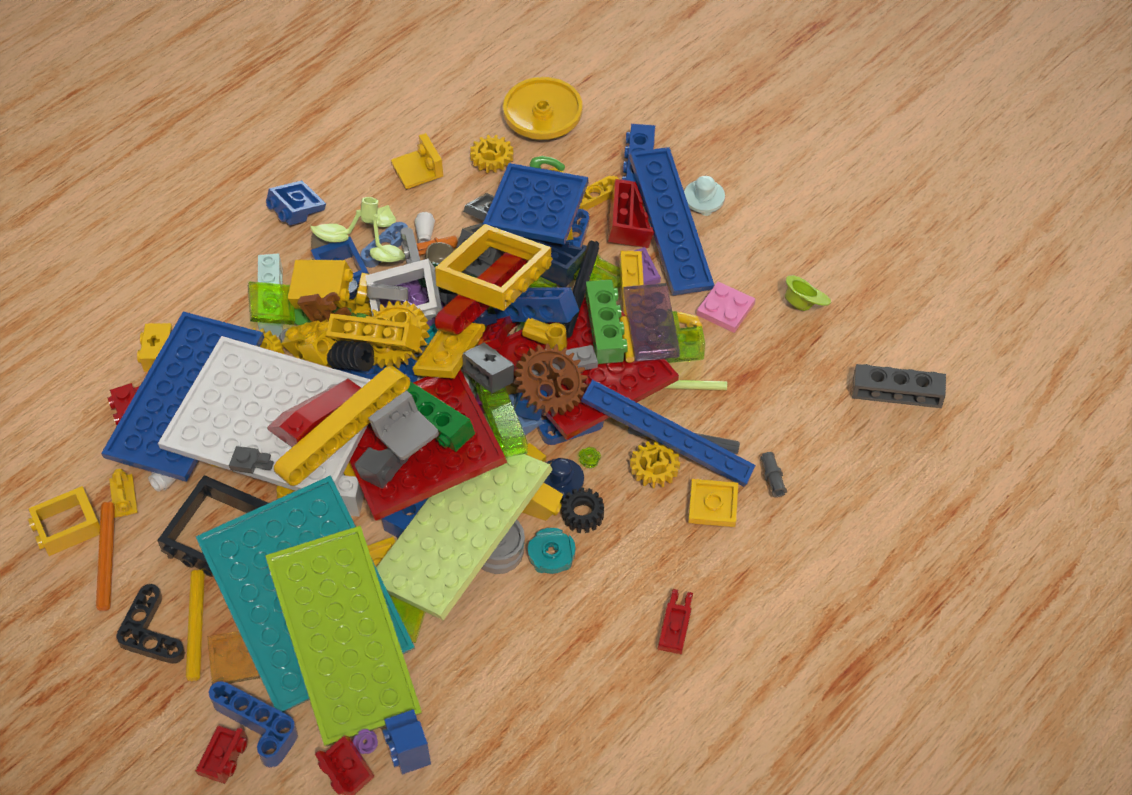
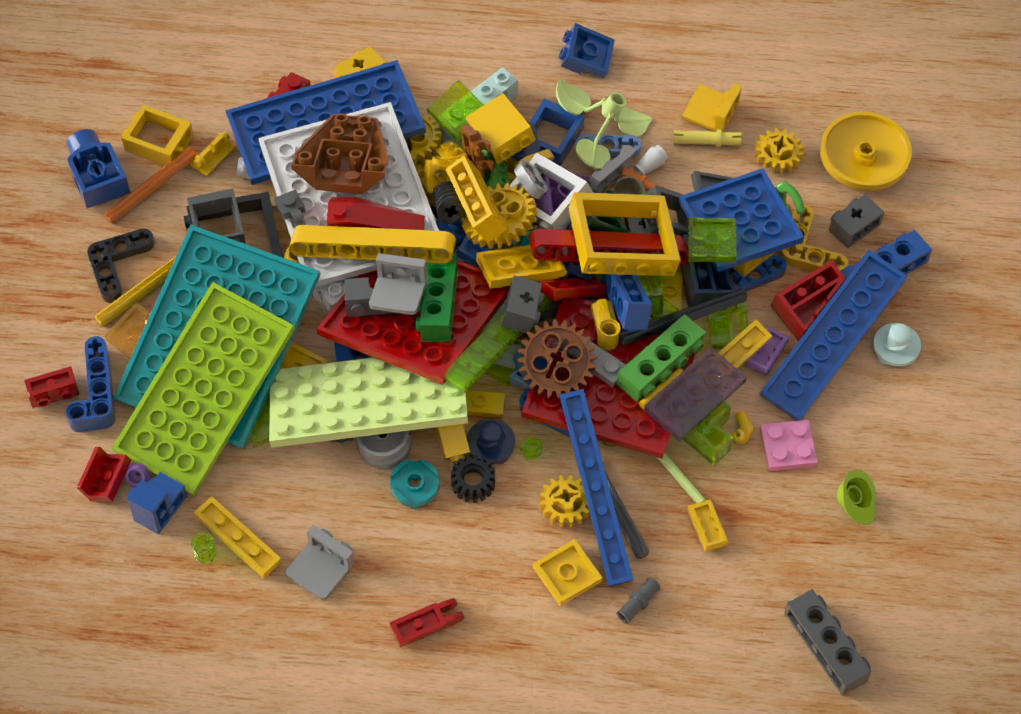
camera: 50 degrees right, 5 degrees up
none -> blue brick [67,129,130,209]
none -> dark grey window [187,188,246,244]
none -> clear neon green bush [191,532,217,563]
none -> yellow plate [194,496,282,579]
none -> light grey bracket [286,525,355,600]
none -> dark orange wedge [291,114,389,194]
none -> light yellow pin [673,129,742,148]
none -> yellow plate [687,499,729,552]
none -> clear neon green plate [688,217,737,262]
none -> dark grey brick [829,194,884,248]

